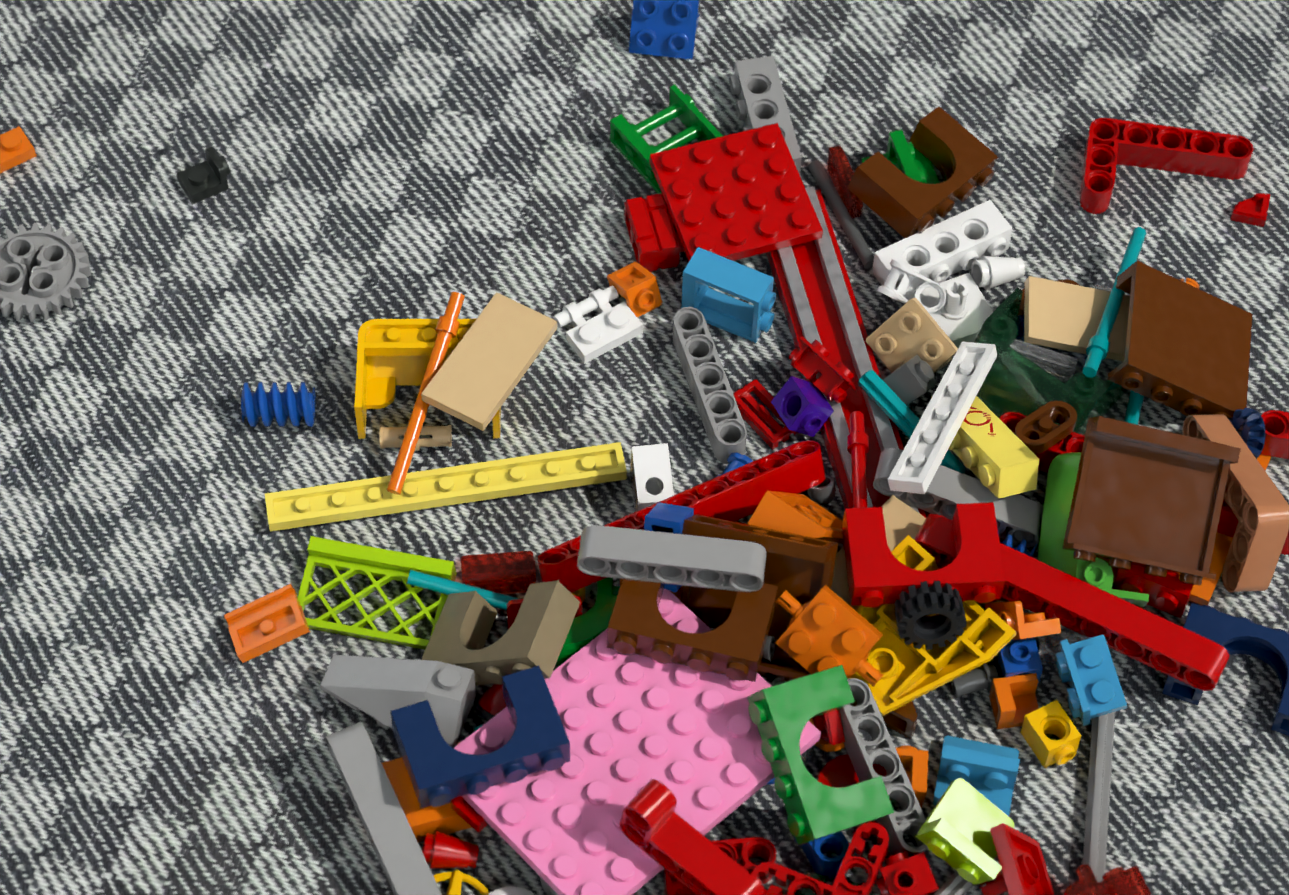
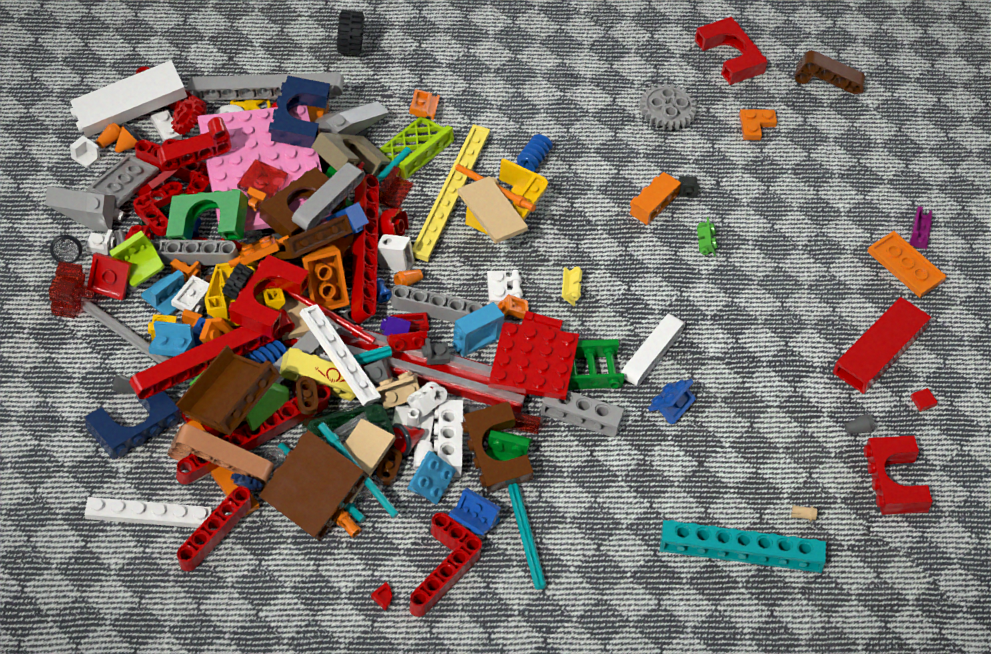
camera: 115 degrees right, 5 degrees down
none -> dark grey cone [112,374,135,393]
none -> white bracket [171,275,210,314]
none -> clear red tile [237,159,288,199]
none -> orange tile [247,187,269,212]
none -> black tyre [337,10,364,55]
none -> red cylinder [378,208,409,238]
none -> red hat [390,423,425,455]
none -> orange cone [394,269,423,286]
none -> dark azure bracket [407,451,456,504]
none -> dark grey bracket [421,338,451,365]
none -> blue bracket [449,488,501,535]
none -> teal axle [508,483,546,590]
none -> light yellow hinge [562,267,582,306]
none -> white beam [621,313,685,387]
none -> orange brick [630,172,681,225]
none -> bright green hinge [697,217,718,257]

